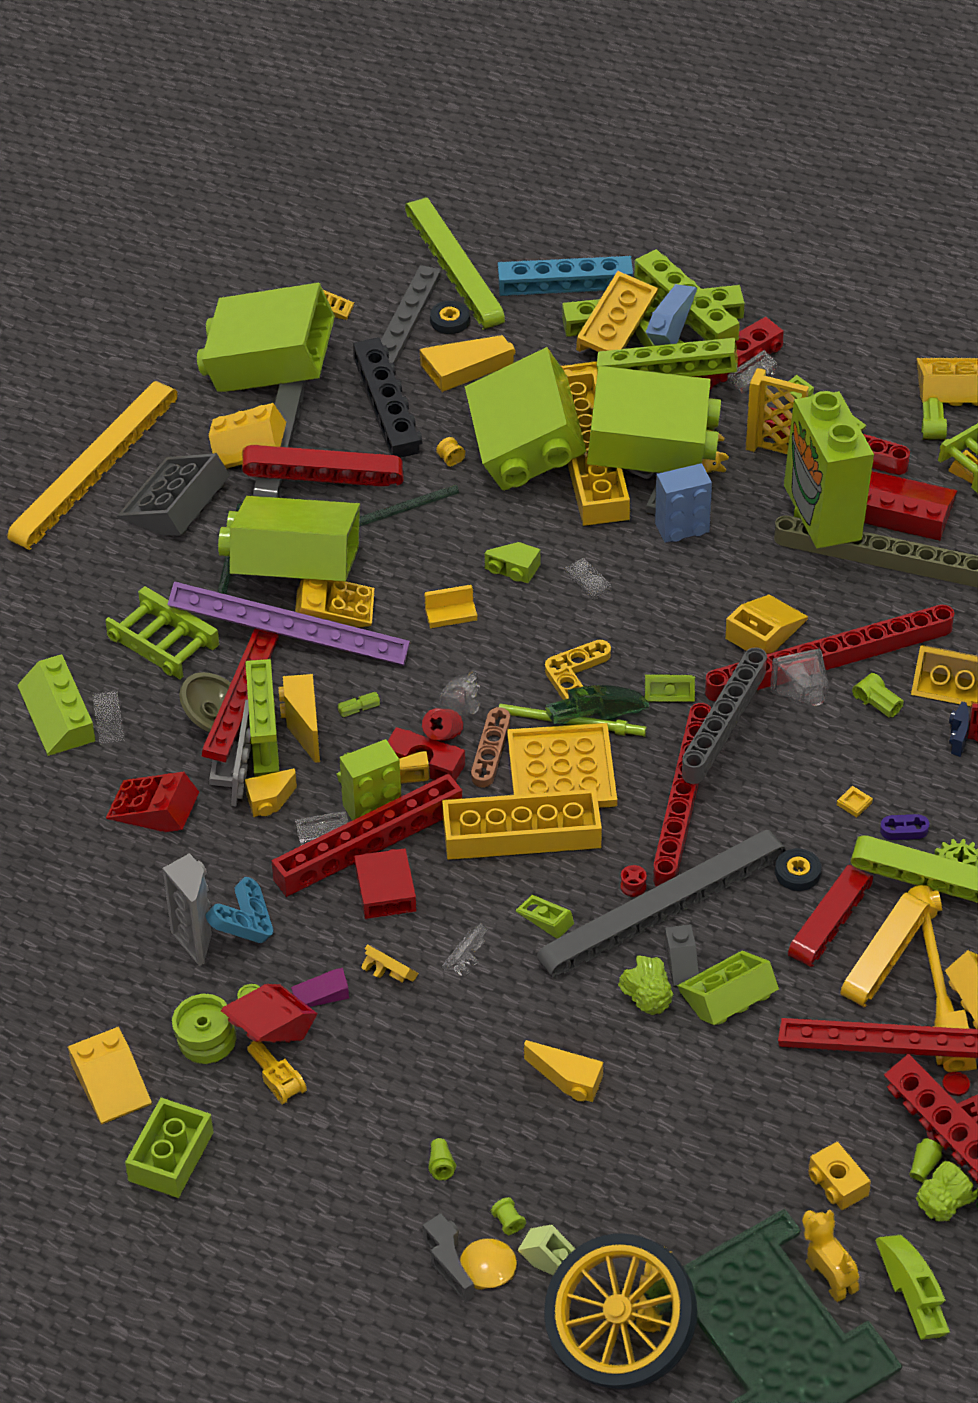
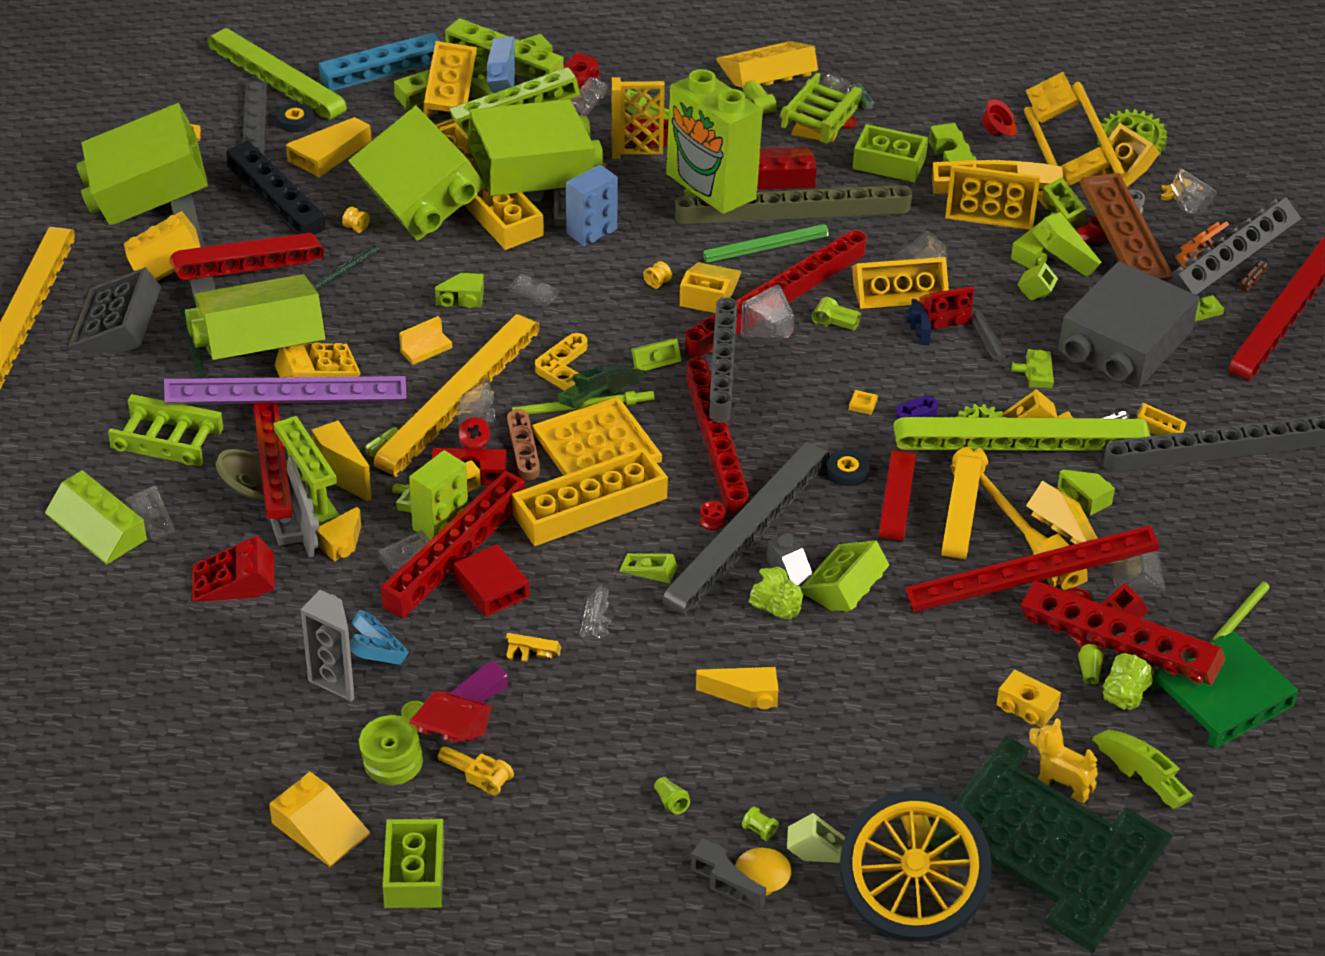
camera: 25 degrees left, 5 degrees down
none -> yellow beam [374,314,539,477]
none -> yellow wheel [643,261,672,289]
none -> bright green axle [703,224,829,263]

